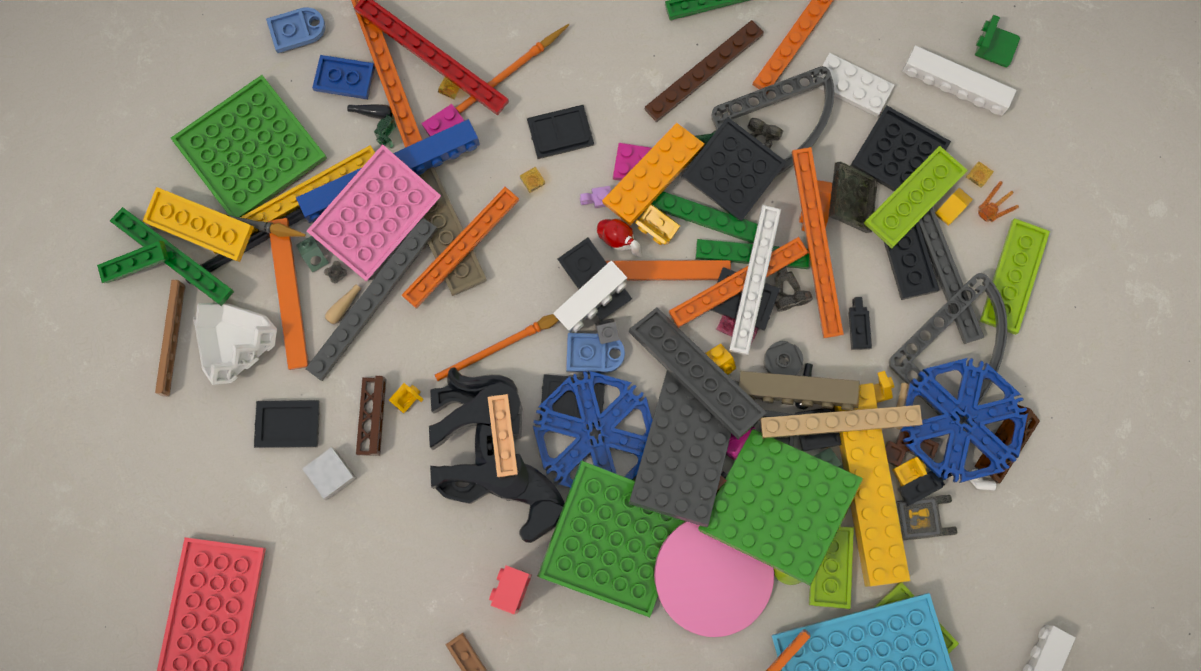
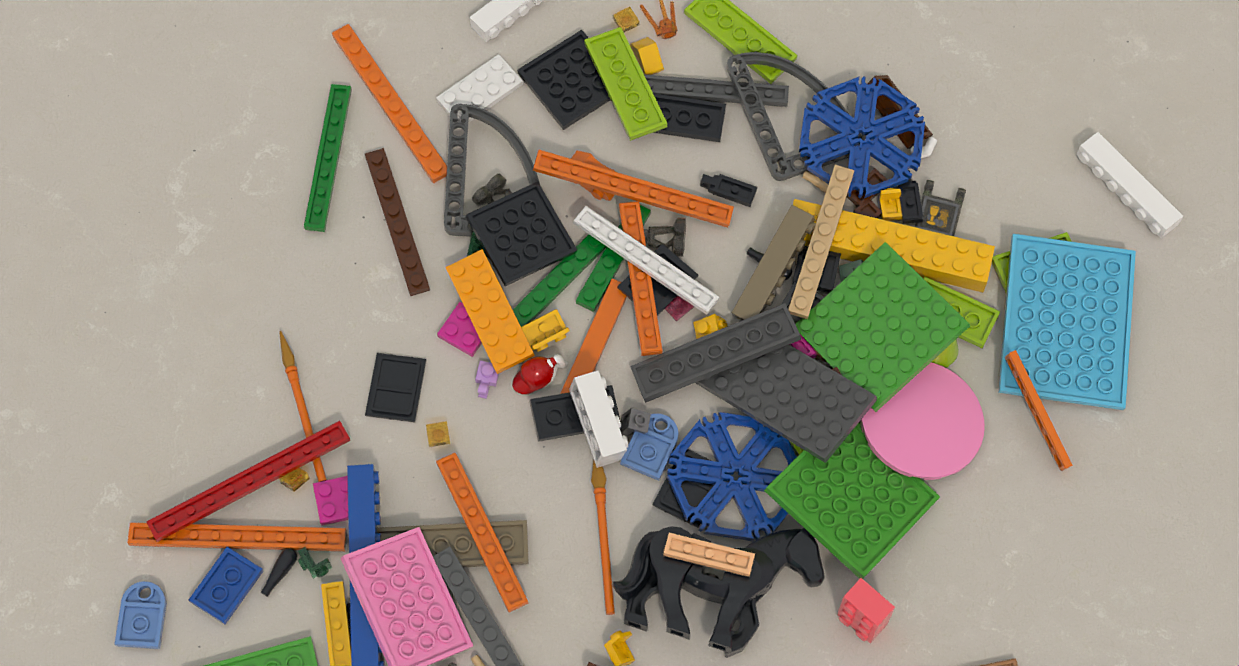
camera: 65 degrees left, 10 degrees down
dark grey plate [764,341,803,376] -> none
clear smoke plate [829,161,878,233] -> none
yellow bracket [873,371,894,403] -> none

